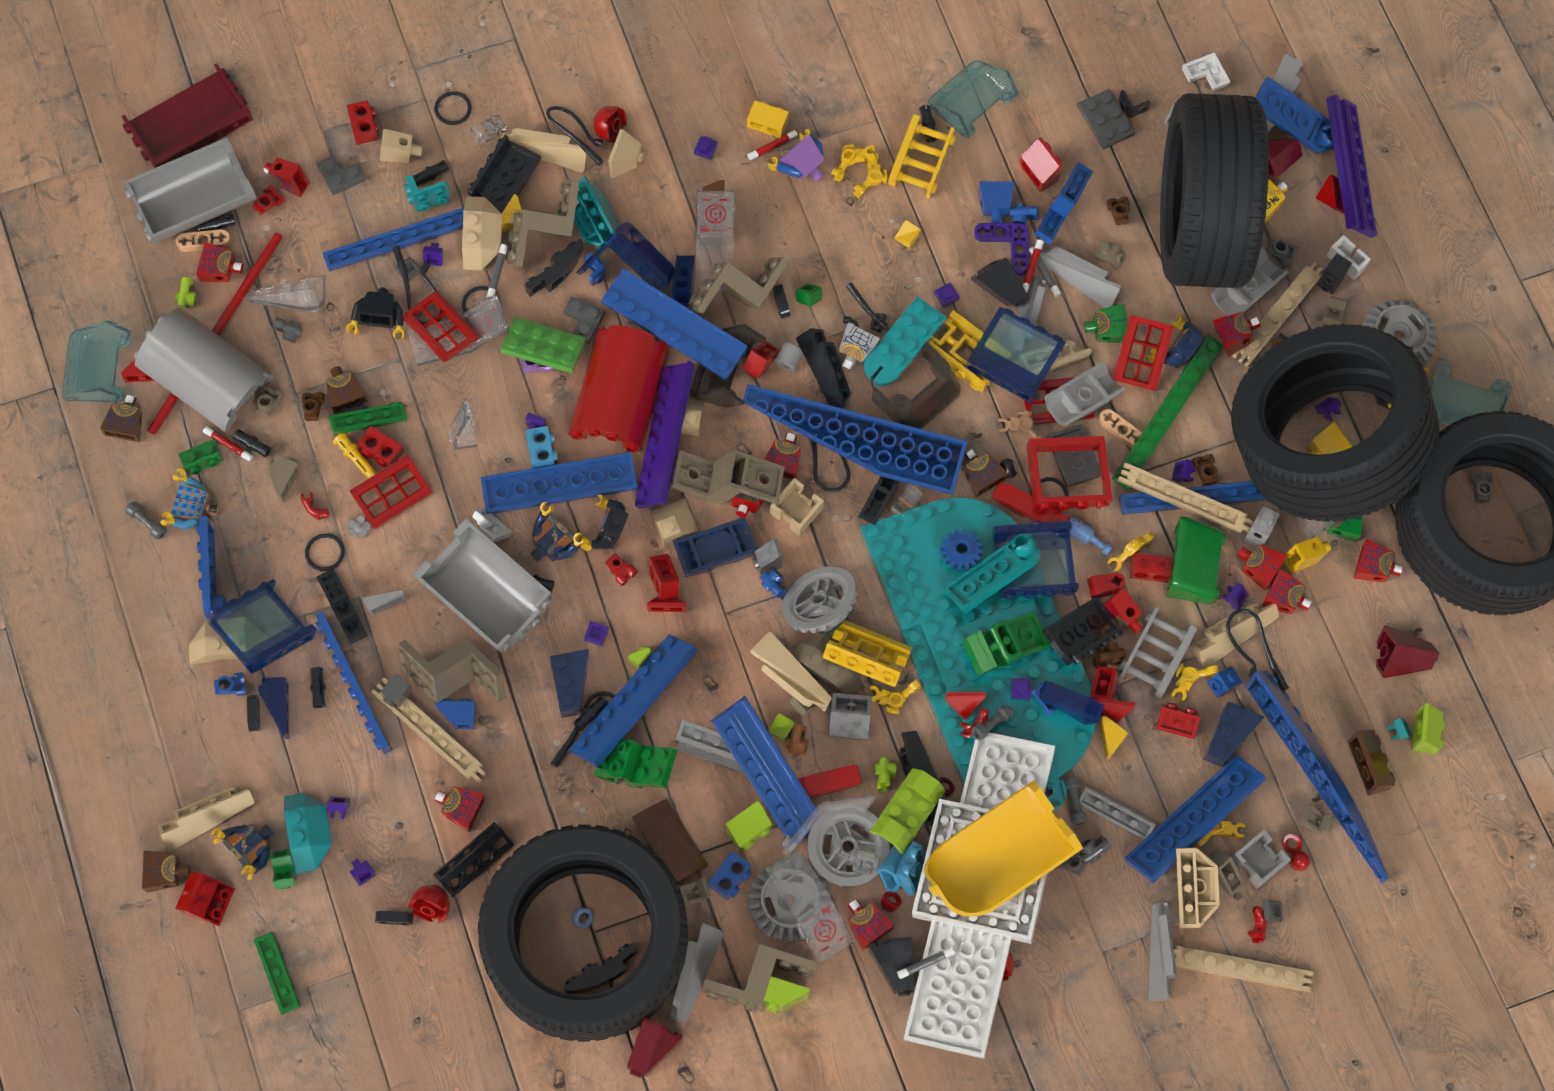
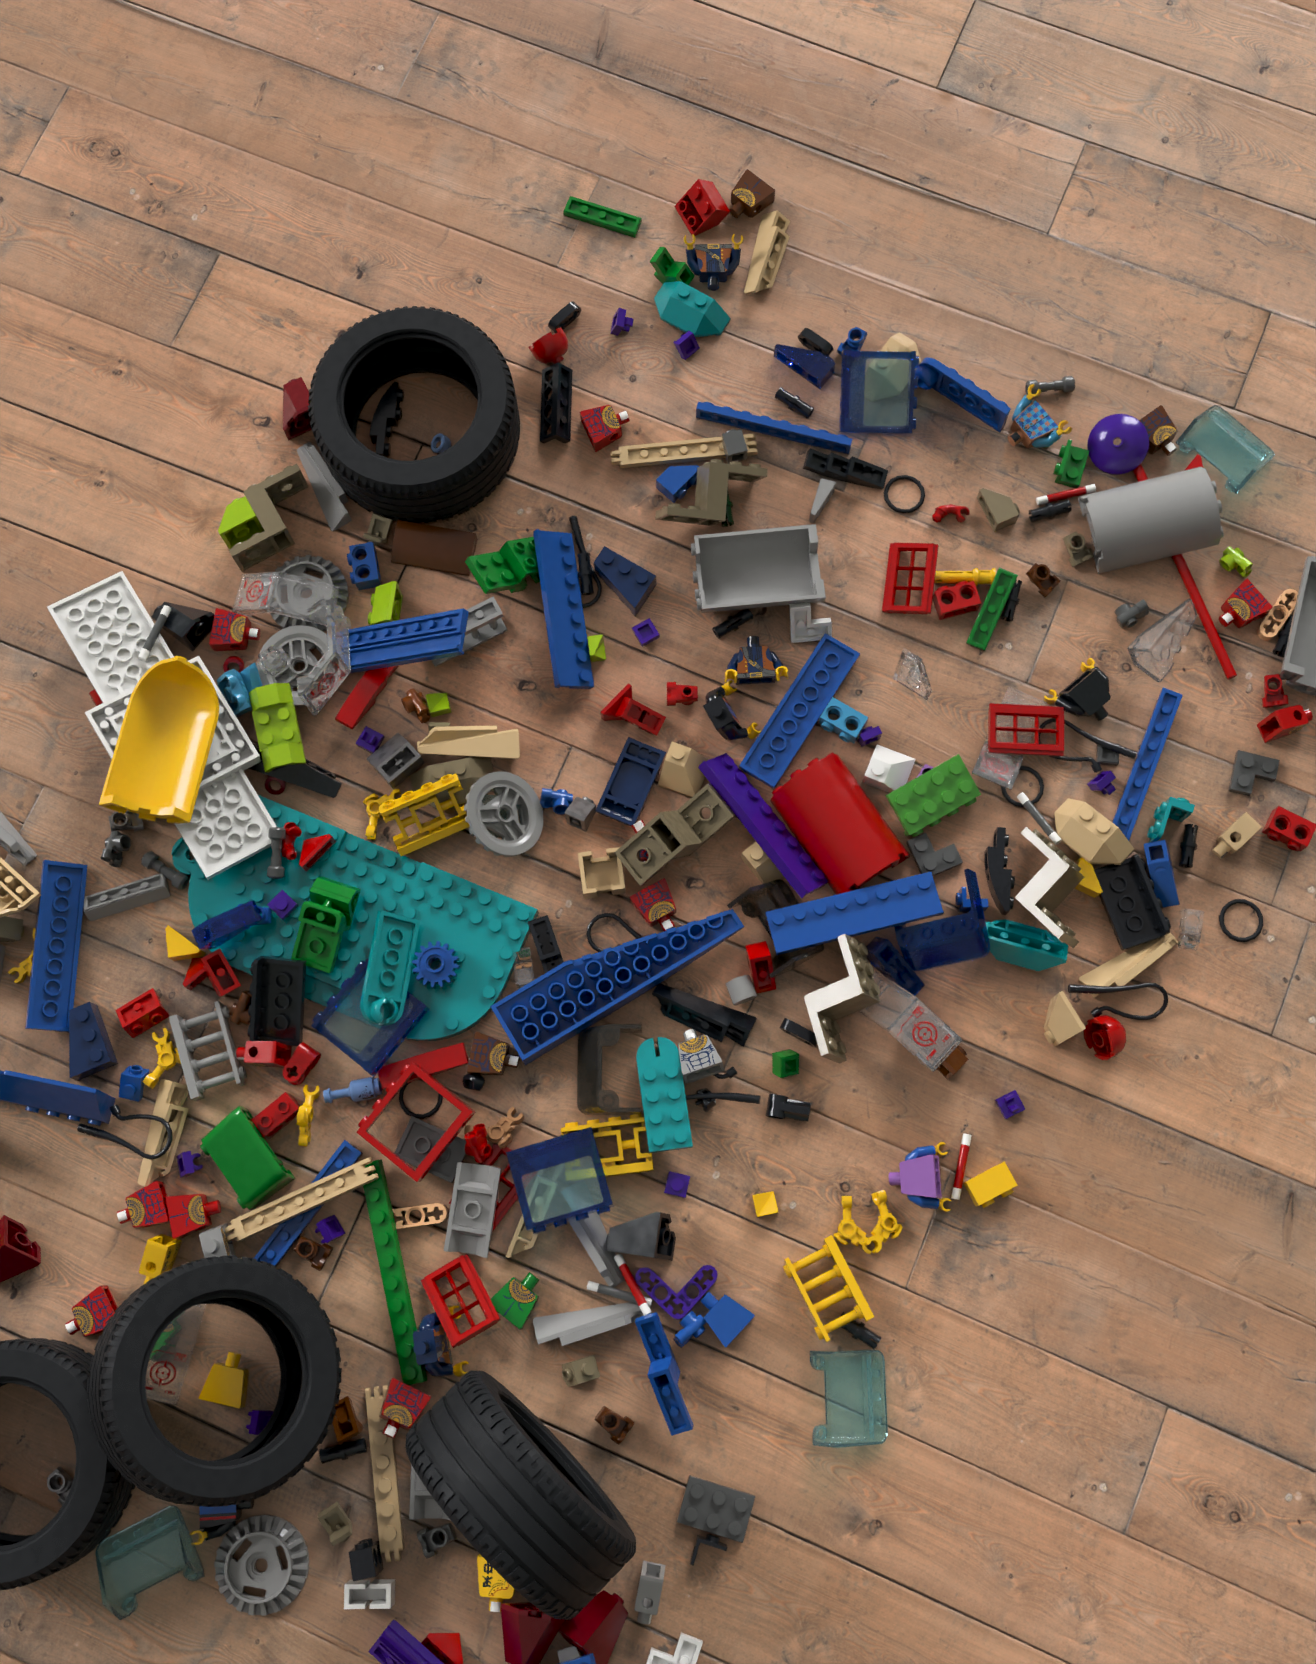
camera: 140 degrees right, 5 degrees up
reddish brown torso [326,366,368,414] -> none
light grey plant [348,516,371,539] -> none
lime plate [874,757,896,792] -> none
slope [1019,137,1062,192] -> none
none -> dark purple tile [355,726,385,754]
none -> red plate [465,1123,491,1163]
none -> black piece [766,1094,811,1122]
none -> white slope [862,745,916,793]
none -> dark purple dish [1087,414,1149,475]
none -> blue slope [1144,840,1180,908]

